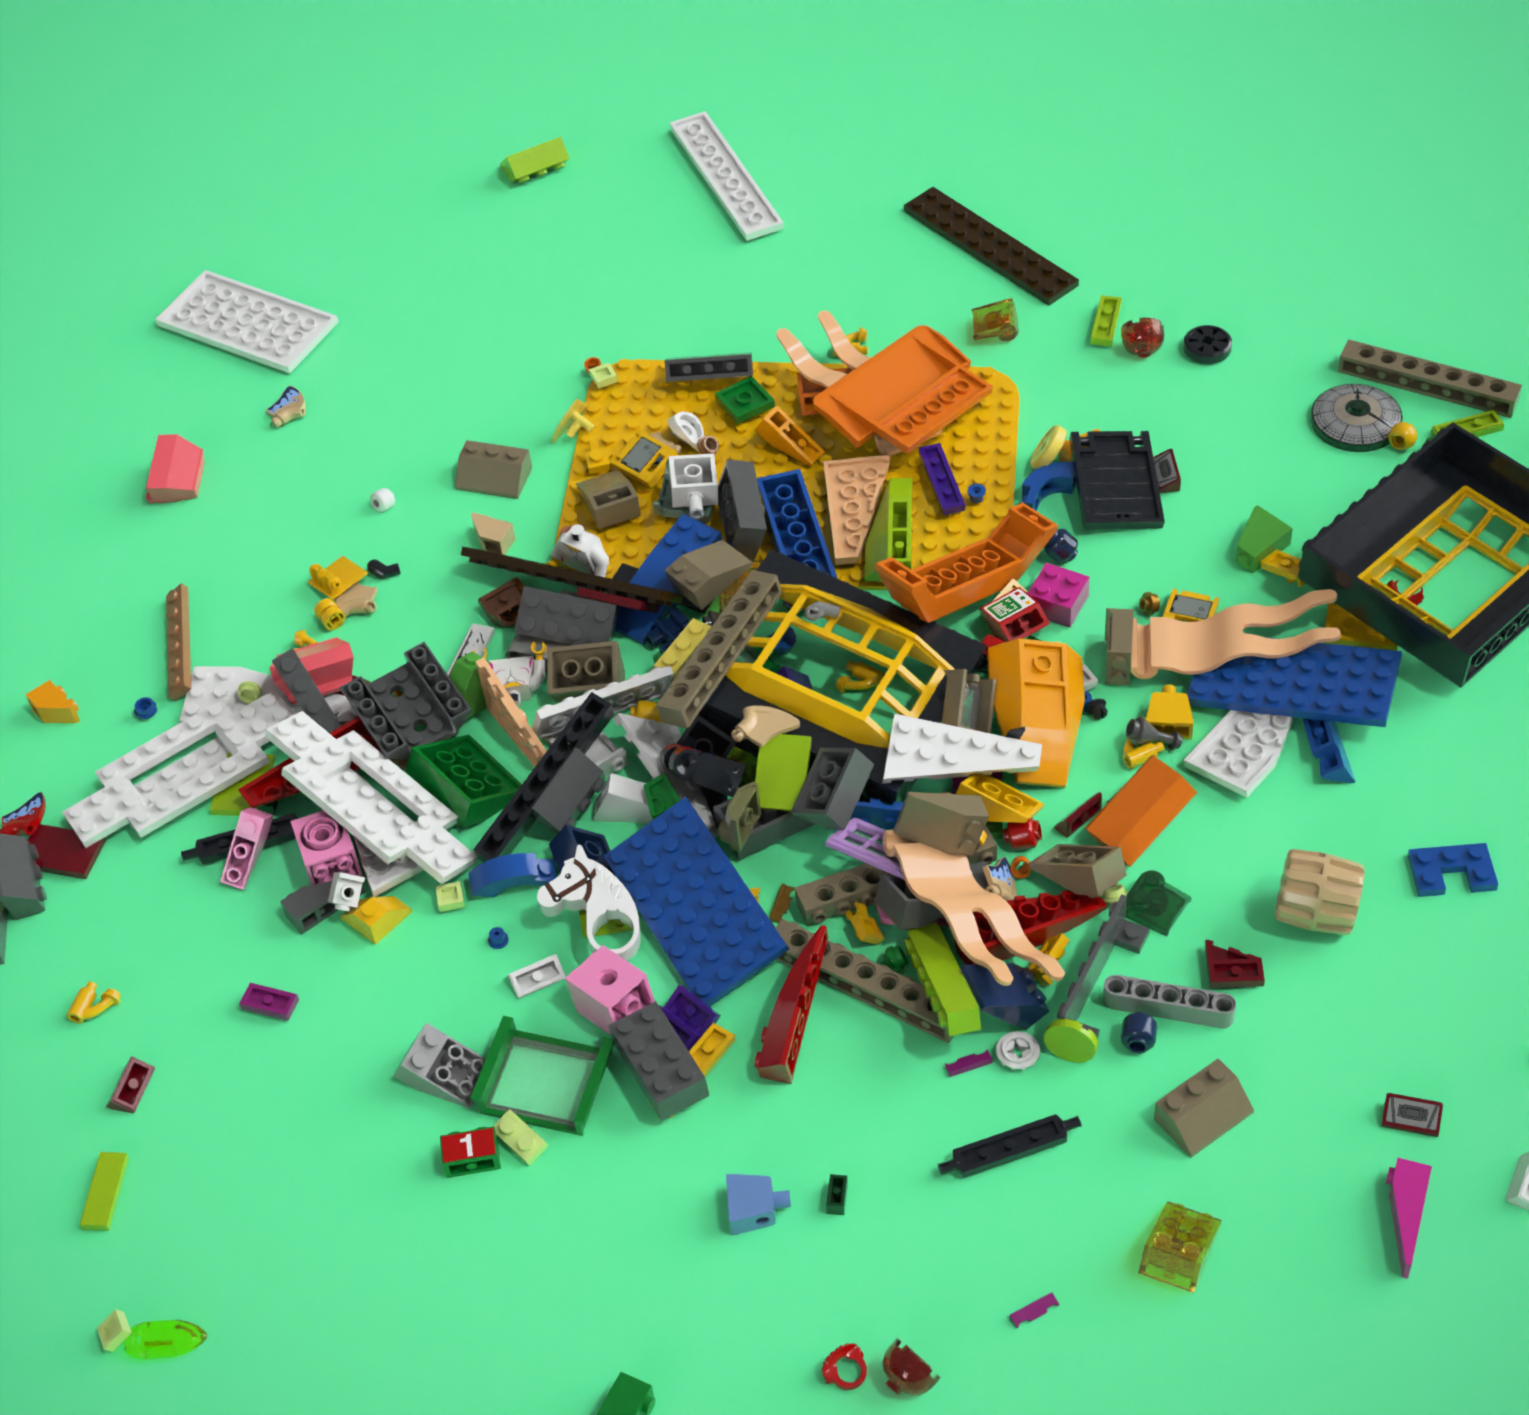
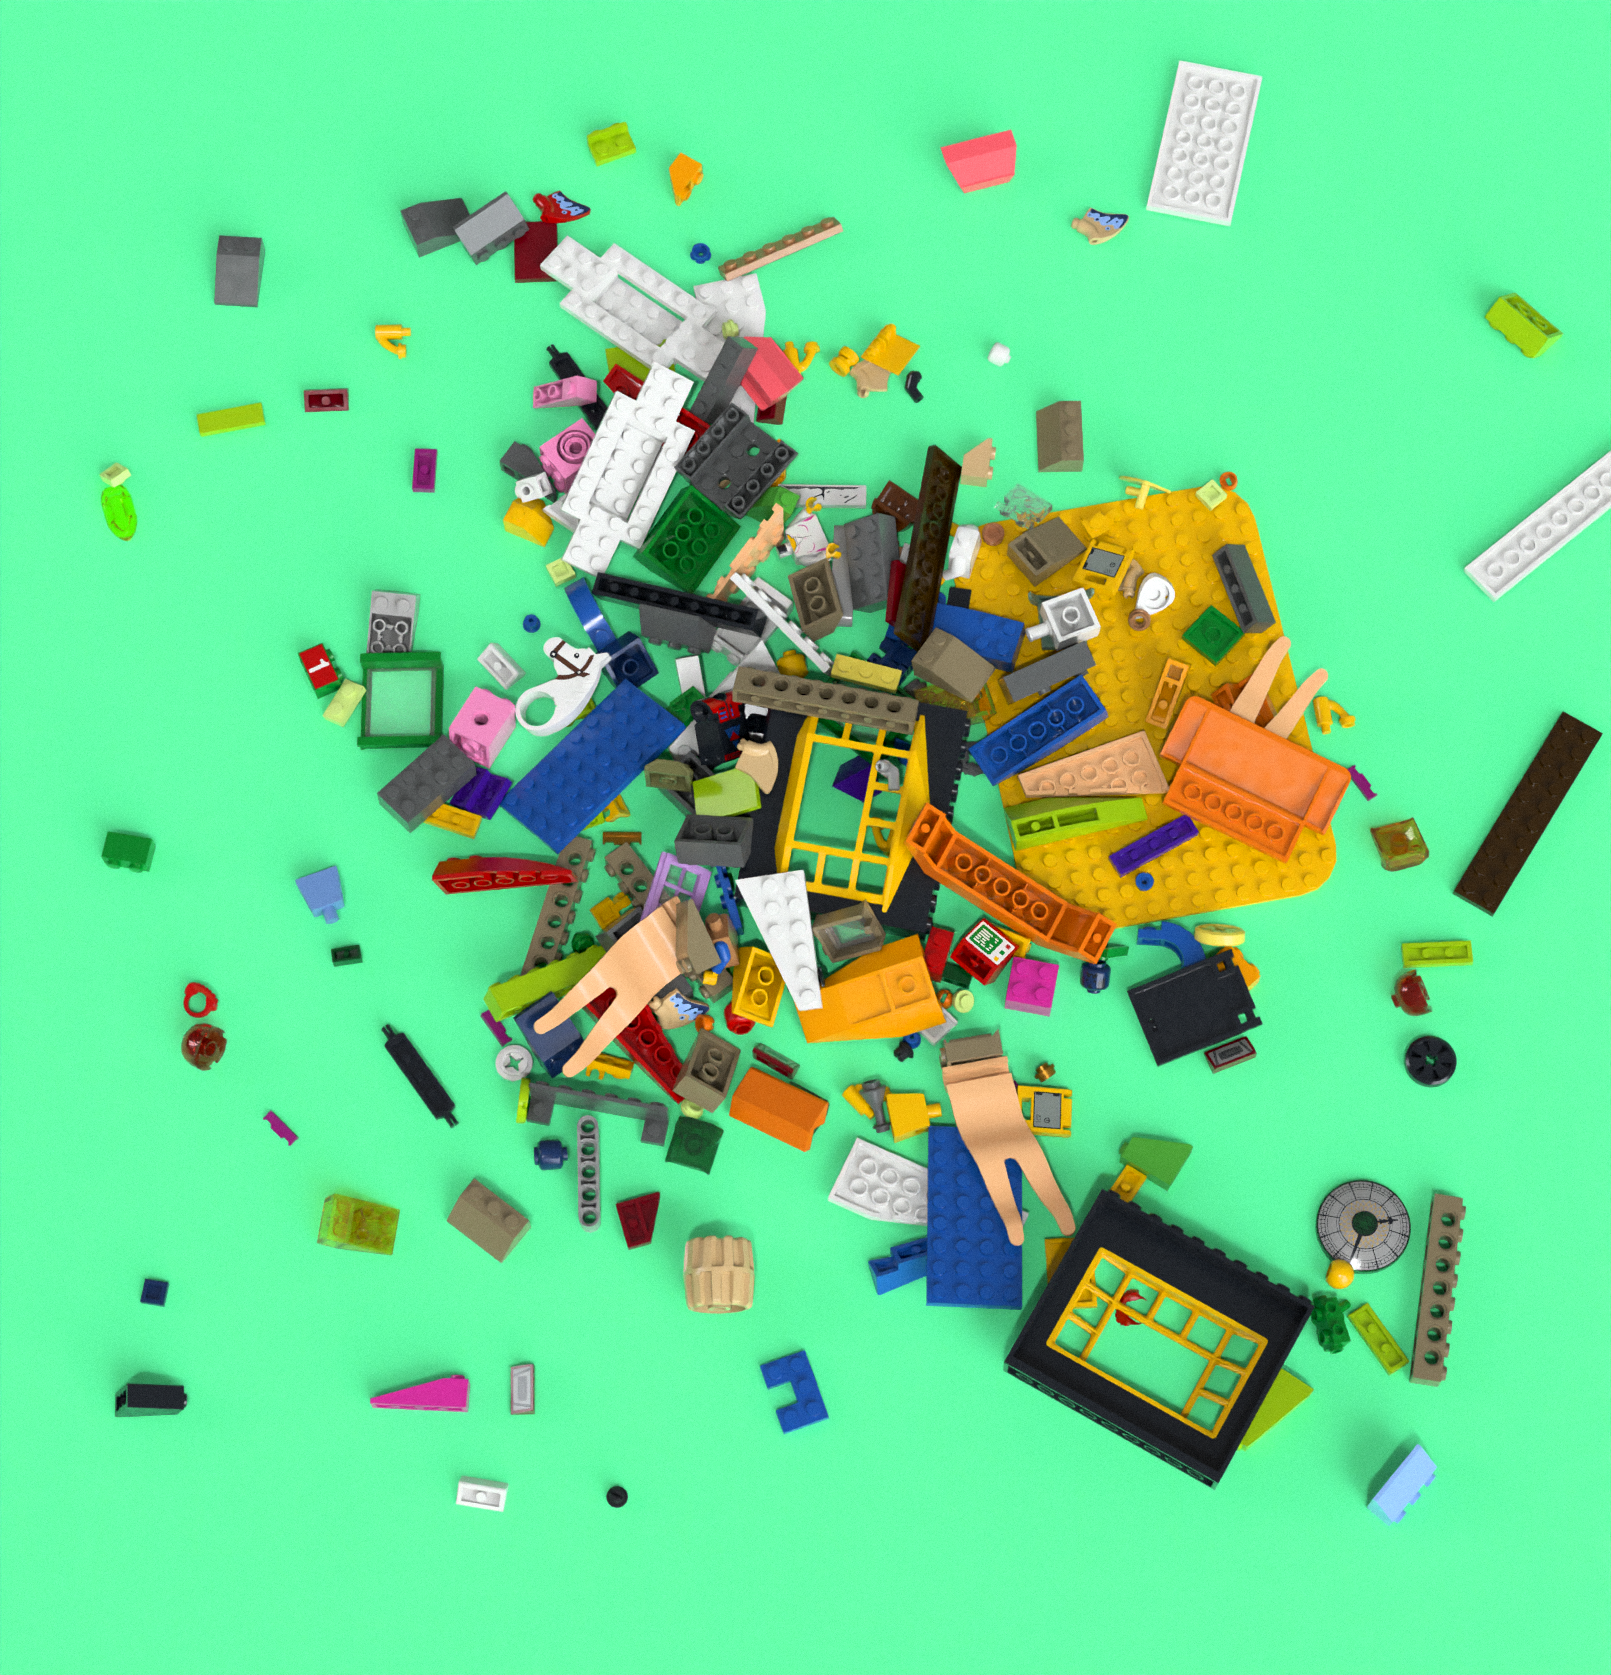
camera: 70 degrees right, 20 degrees up
none -> clear plate [994,483,1052,530]

